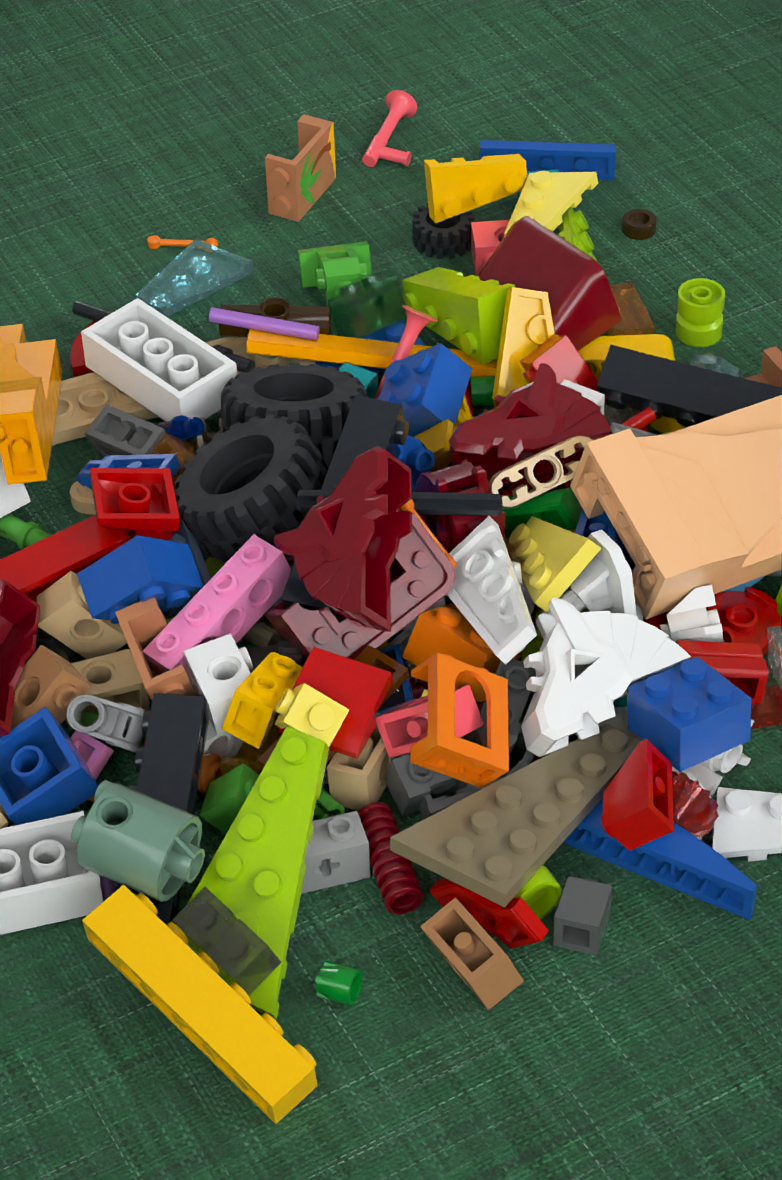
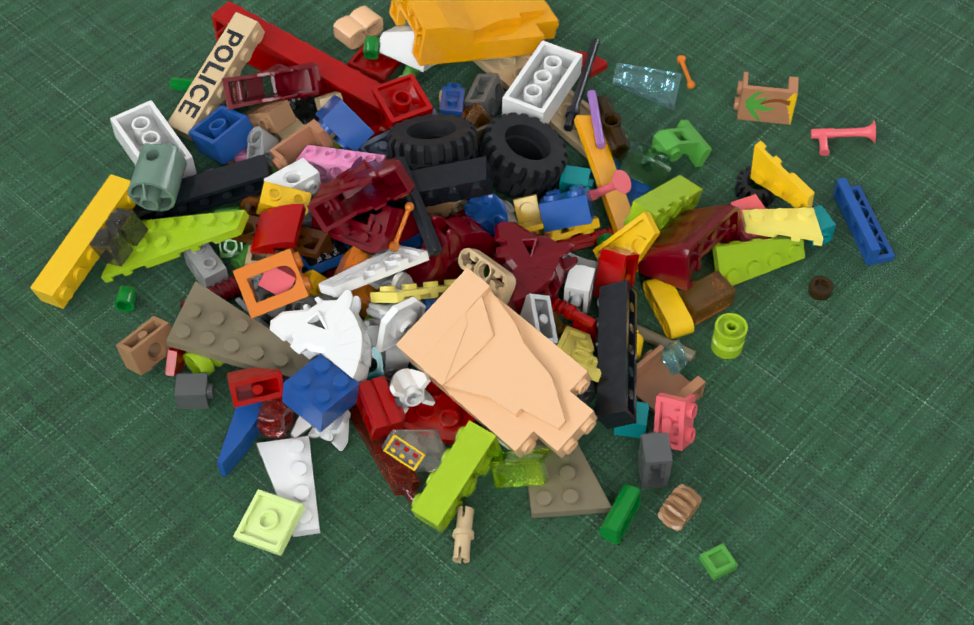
camera: 70 degrees right, 10 degrees up
clear blue piece [157,415,204,440] -> none
light yellow bracket [275,683,349,747] -> none

